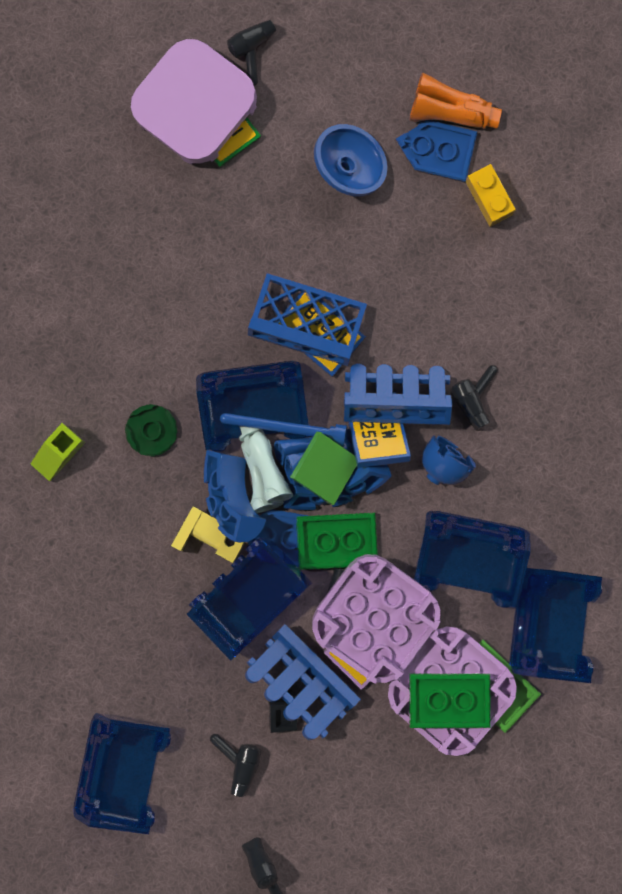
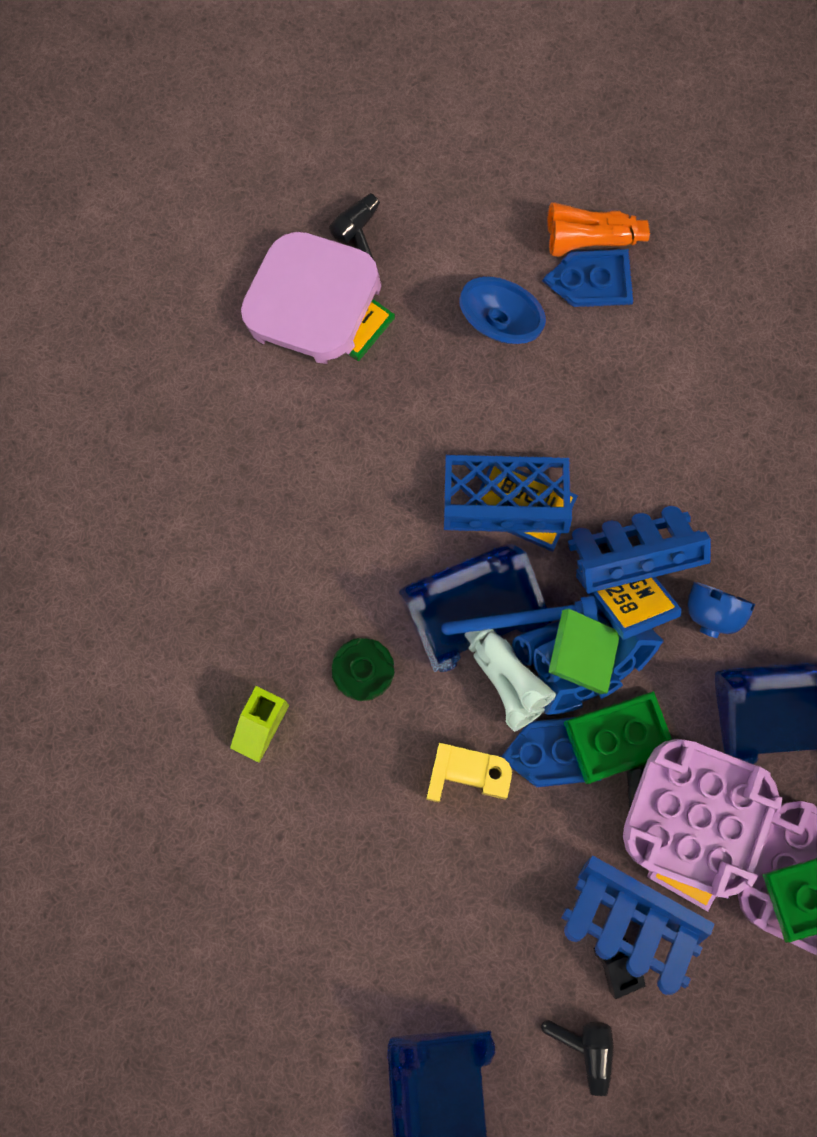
camera: 15 degrees left, 10 degrees down
clear blue windscreen [187,537,312,661] -> none
blue brick [204,450,267,542] -> none
black piece [451,365,498,430] -> none
yellow brick [466,164,516,227] -> none

